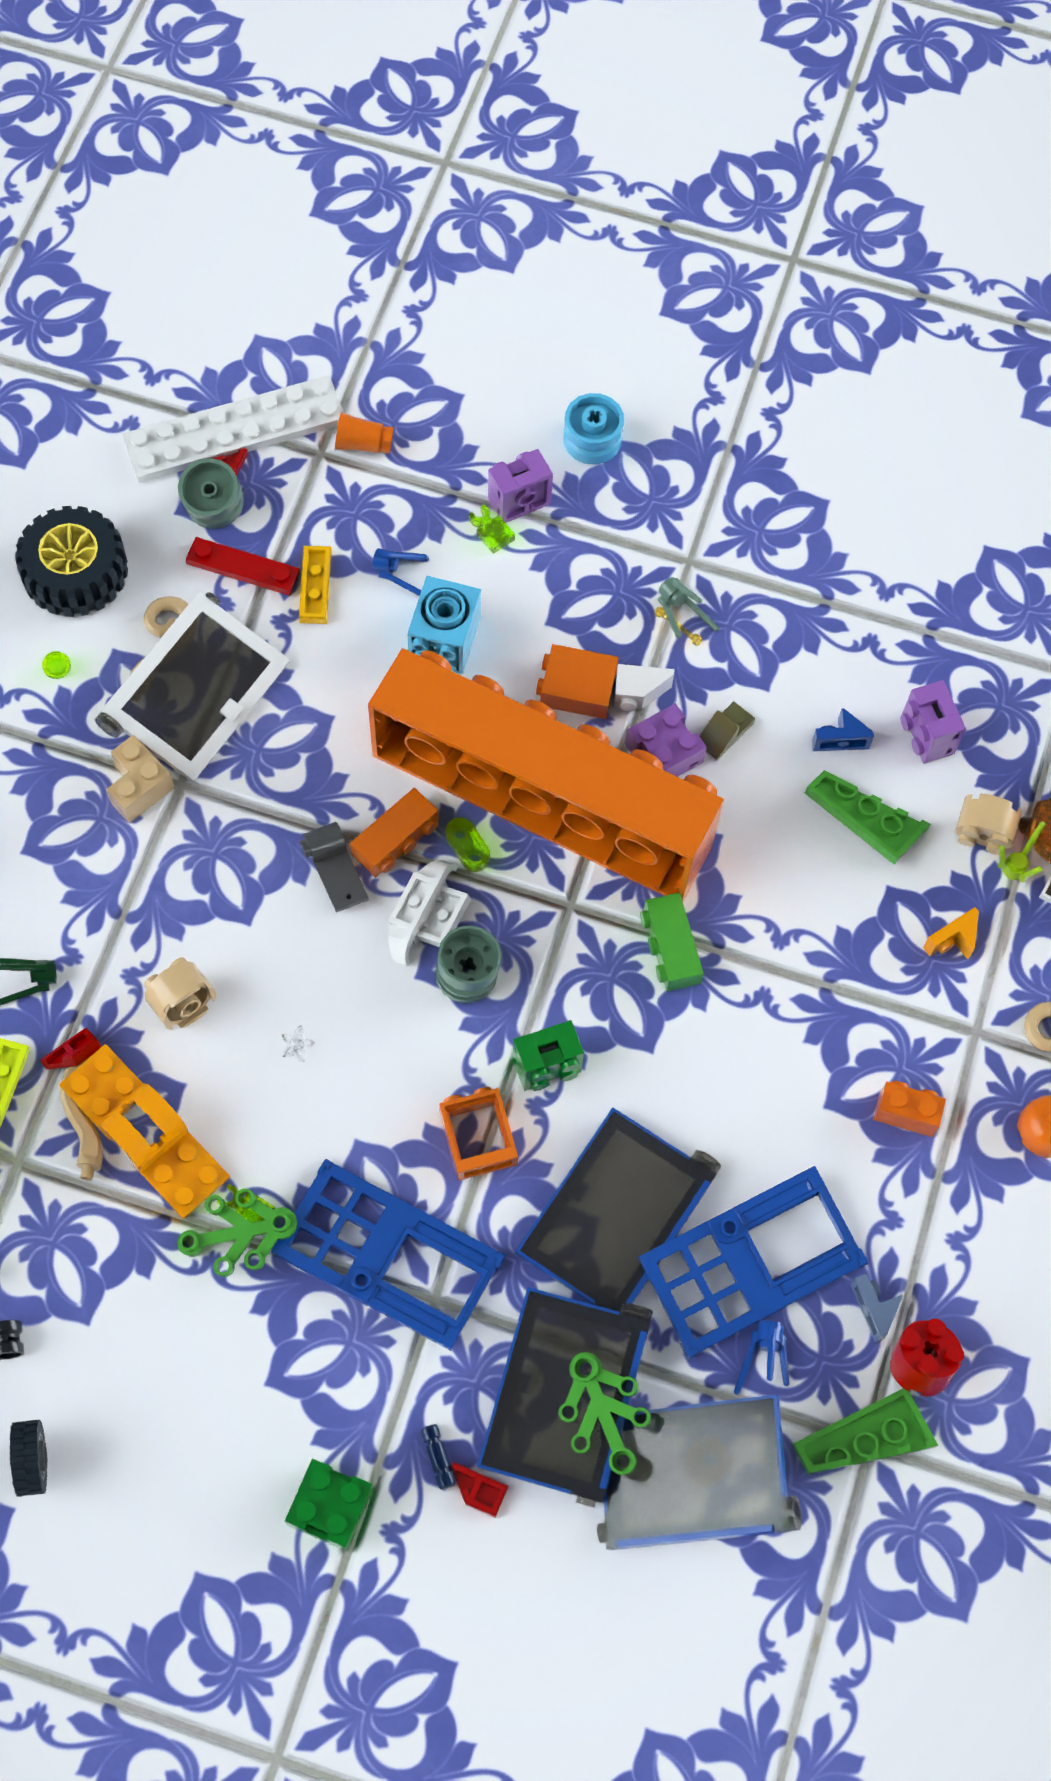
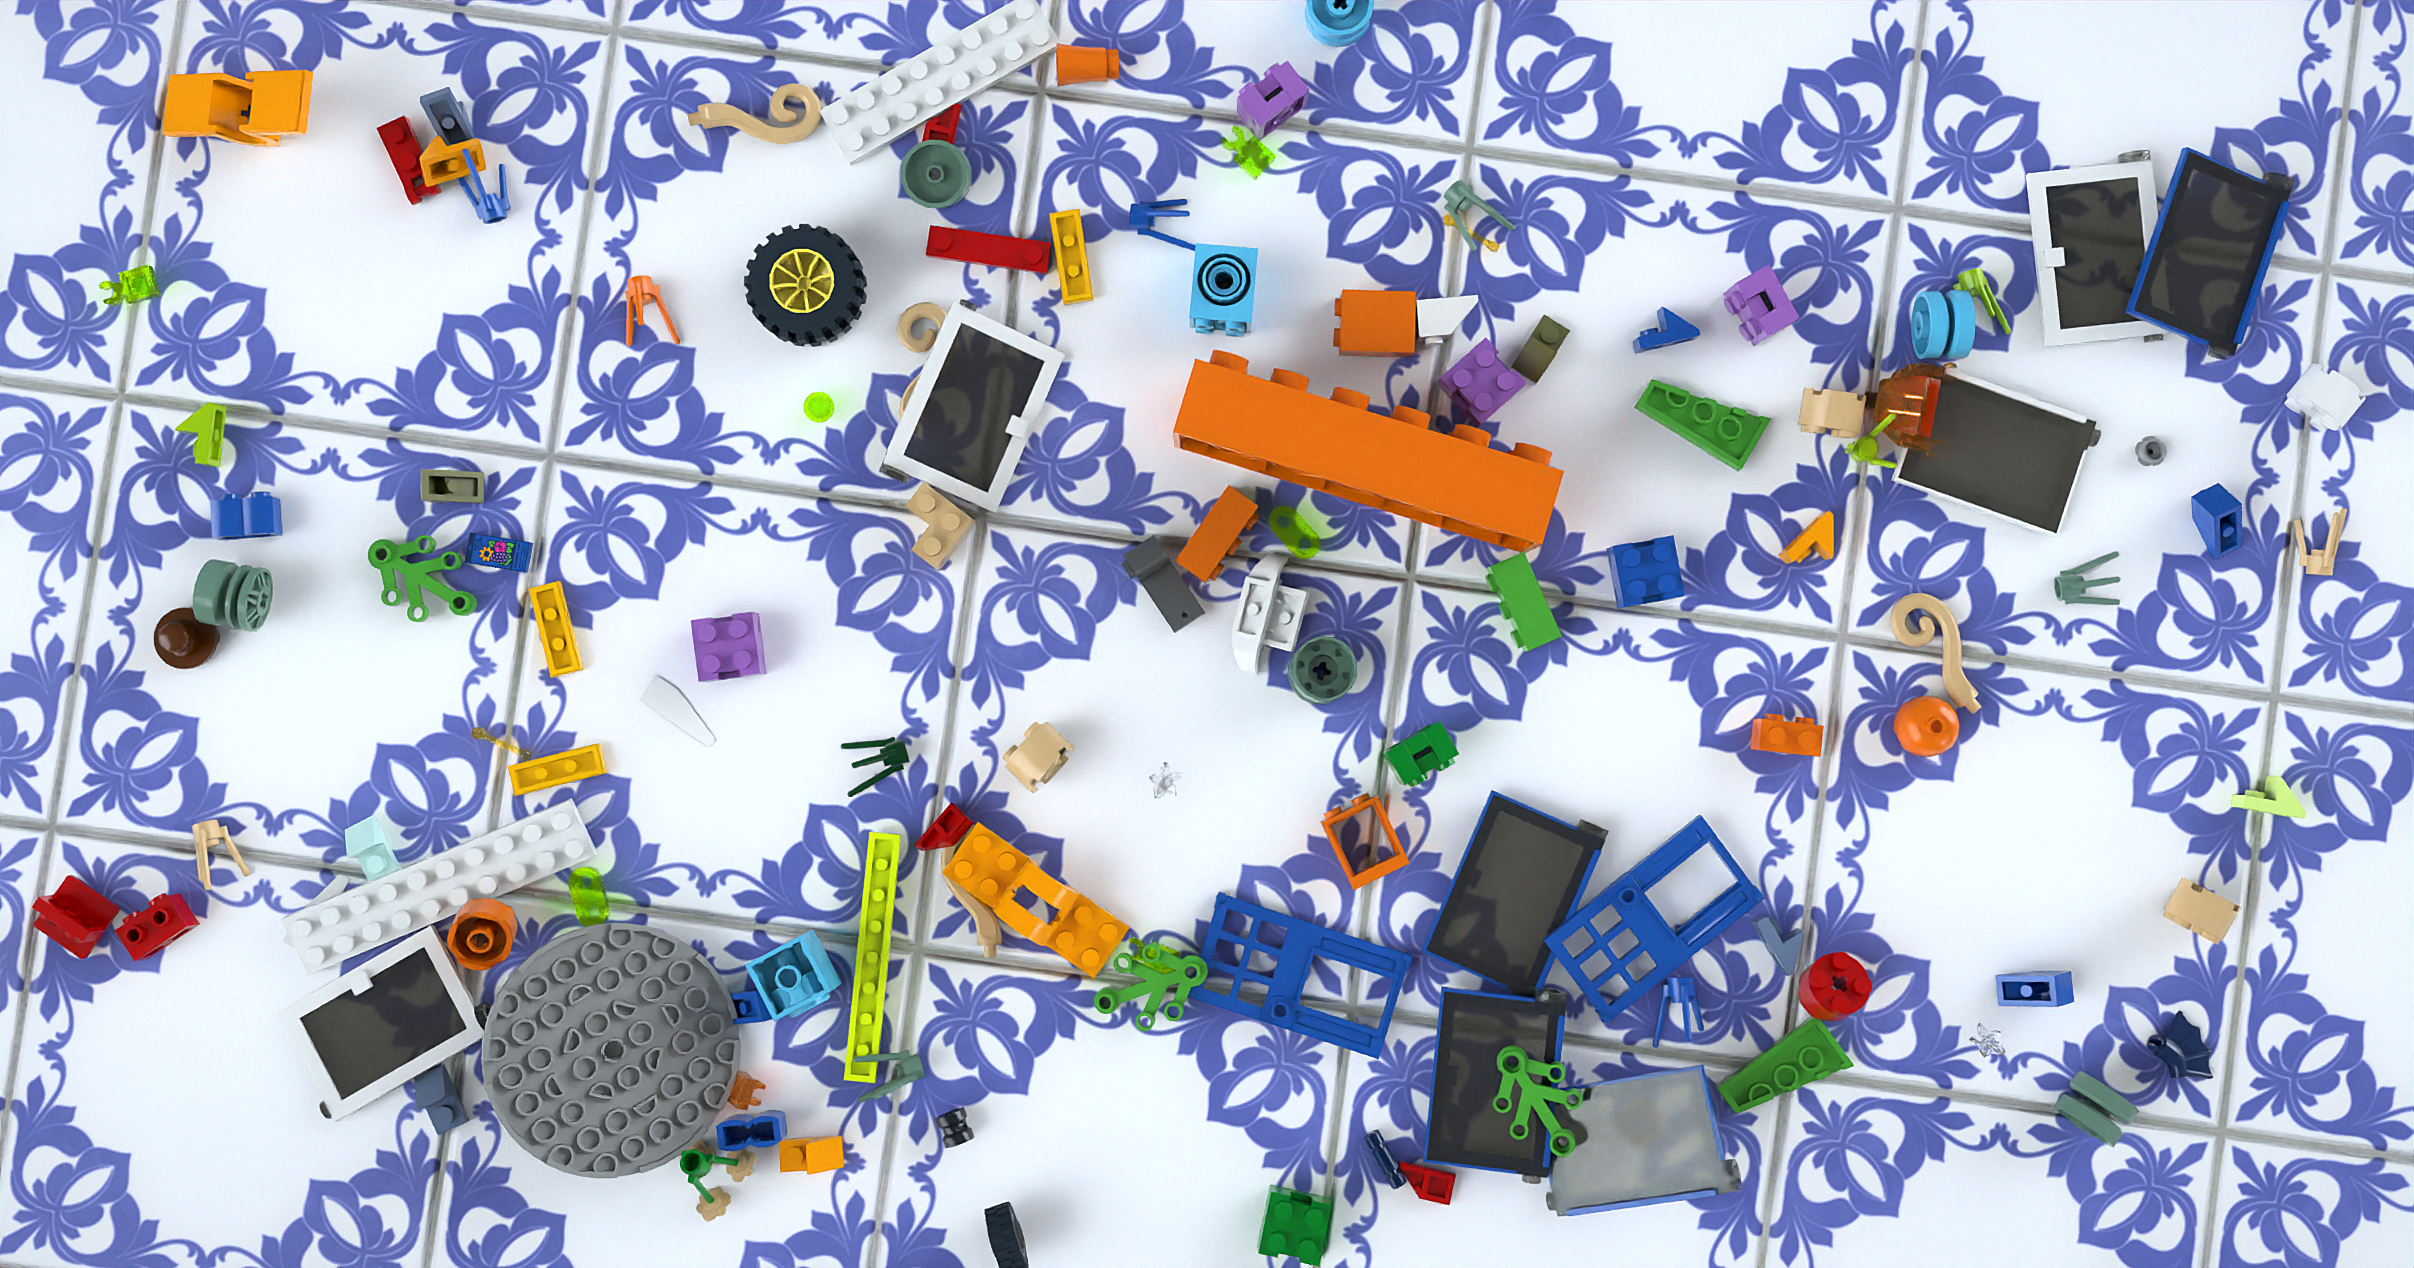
camera: 10 degrees left, 20 degrees up
none -> tan plant [687,83,822,144]
none -> blue piece [1606,535,1685,609]

